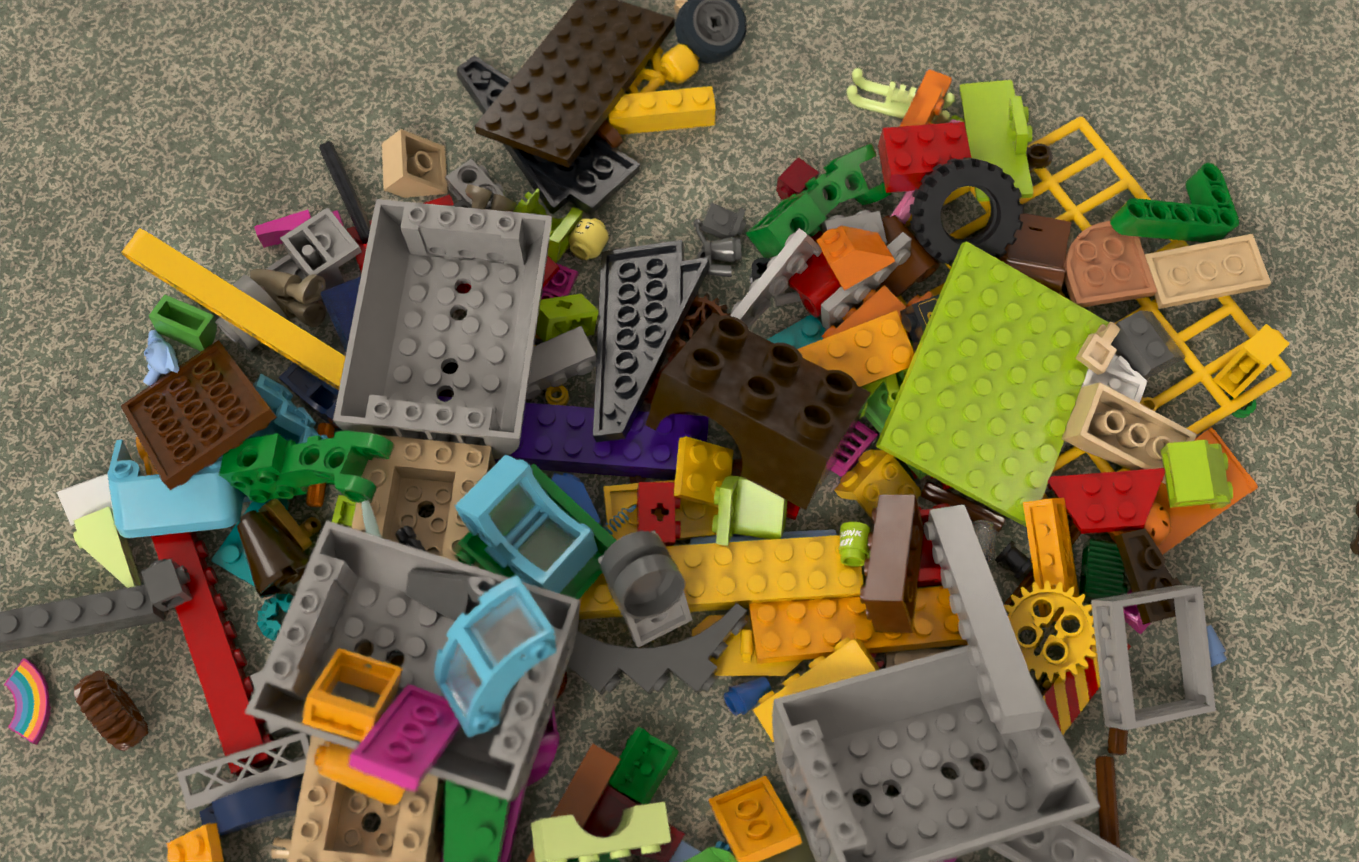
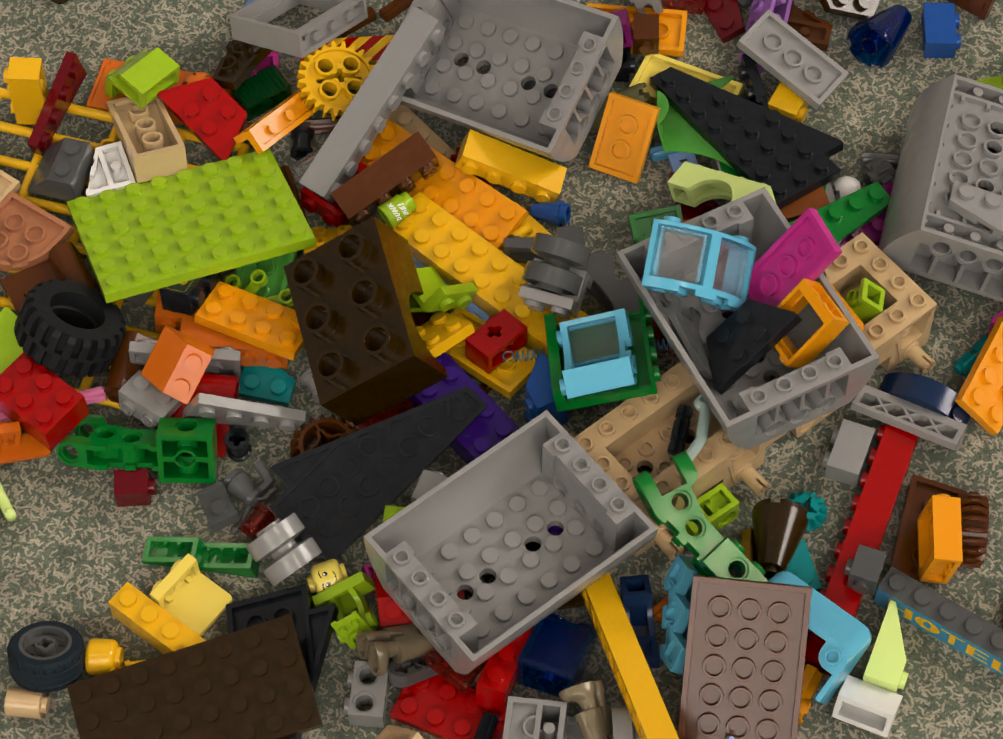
camera: 130 degrees left, 10 degrees down
tan plate [1076,322,1120,375] -> none
none -> dark red wing [27,51,87,156]
none -> green slope [141,536,261,578]
none -> light yellow bracket [150,553,233,636]
none -> clear red bush [239,504,275,541]
none -> light grey wheel [245,512,322,587]
none -> black wing [706,299,802,395]
none -> lime brick [845,277,885,324]
none -> reddish brown wing [888,474,967,580]
none -> light orange window [917,494,963,584]

